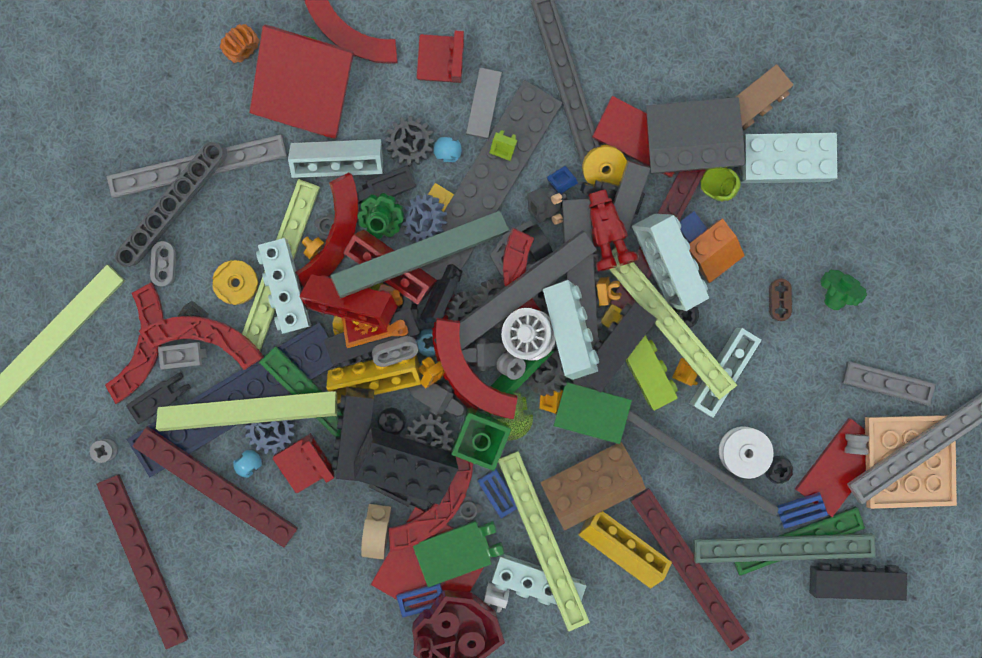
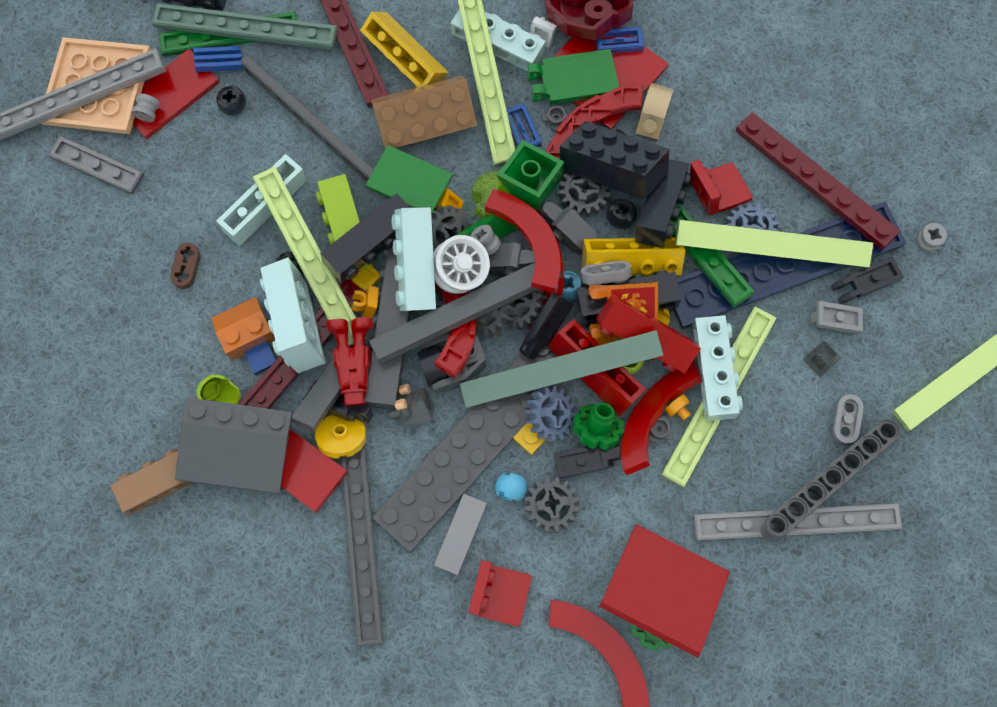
camera: 170 degrees left, 15 degrees down
dark red plate [96,474,189,649] -> none
red tile [105,282,164,404] -> none
red tile [139,316,264,370] -> none
yellow plate [212,260,259,305] -> none
orange gear [220,24,260,63] -> none
medium azure piece [233,449,262,478] -> none
light aqua brick [288,139,383,178] -> none
light orange tile [418,357,445,389] -> none
lime tile [489,130,517,161] -> none
blue tile [547,165,578,194] -> none
light orange tile [672,358,698,387] -> none
white wheel [719,426,774,479] -> none
light aqua brick [740,133,837,183] -> none
green plant [820,269,867,310] -> none

